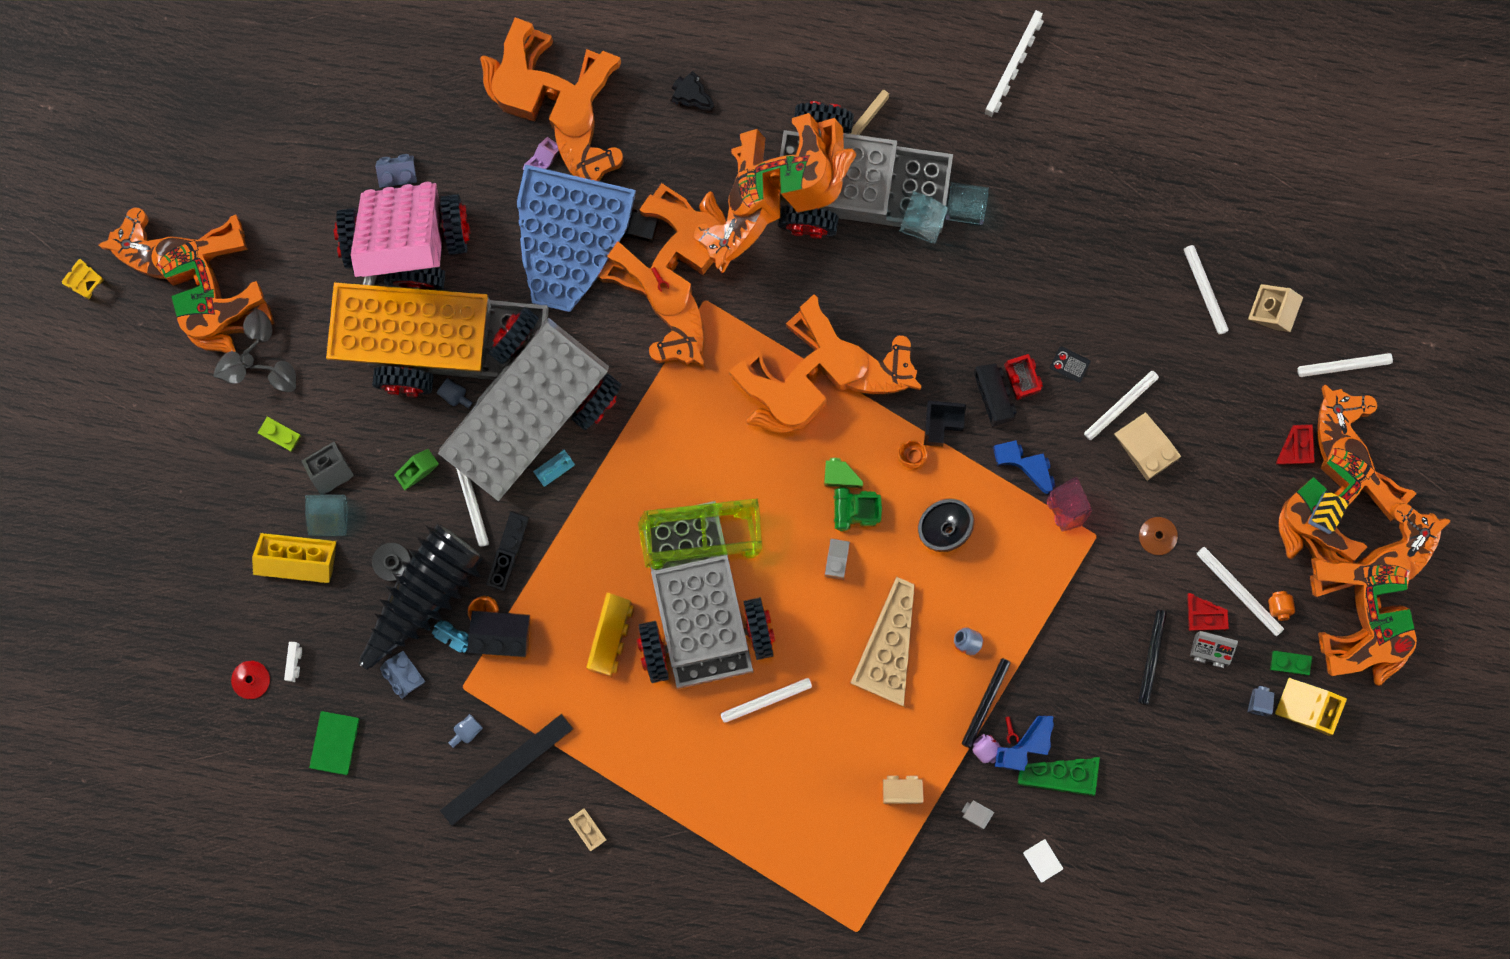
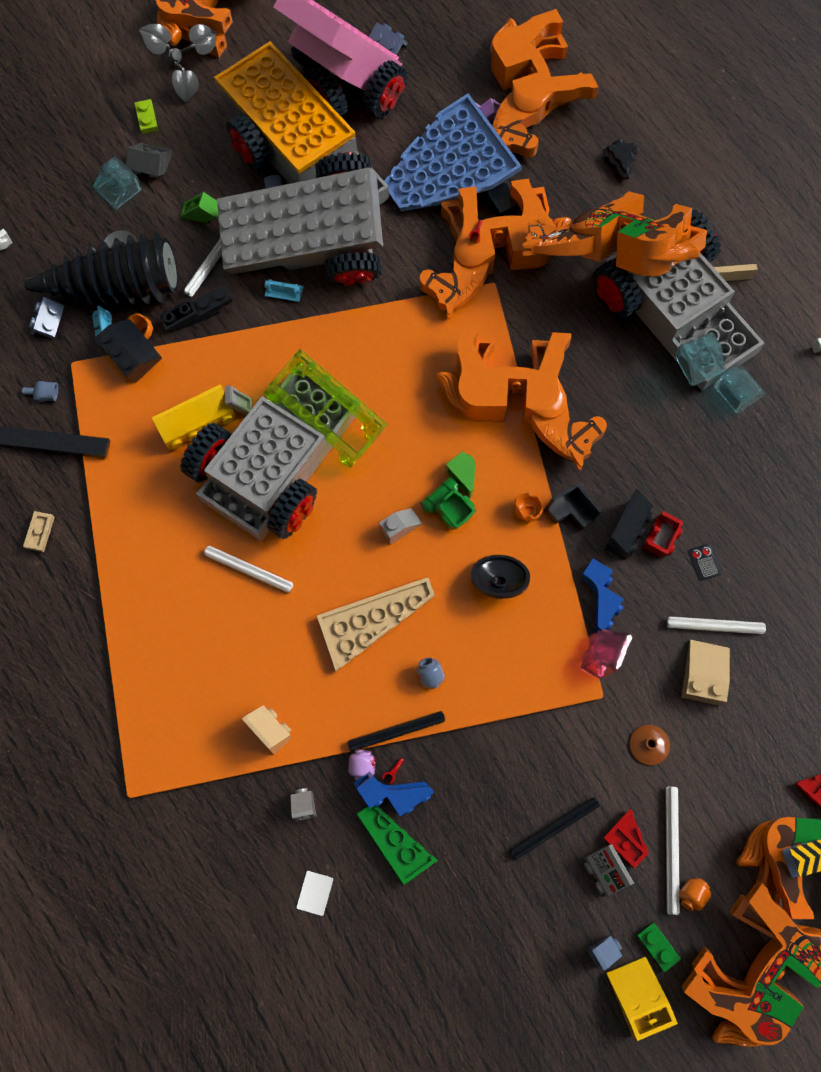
camera: 40 degrees right, 10 degrees down
yellow slope [252,533,336,583] -> none
none -> light grey tile [224,385,252,416]

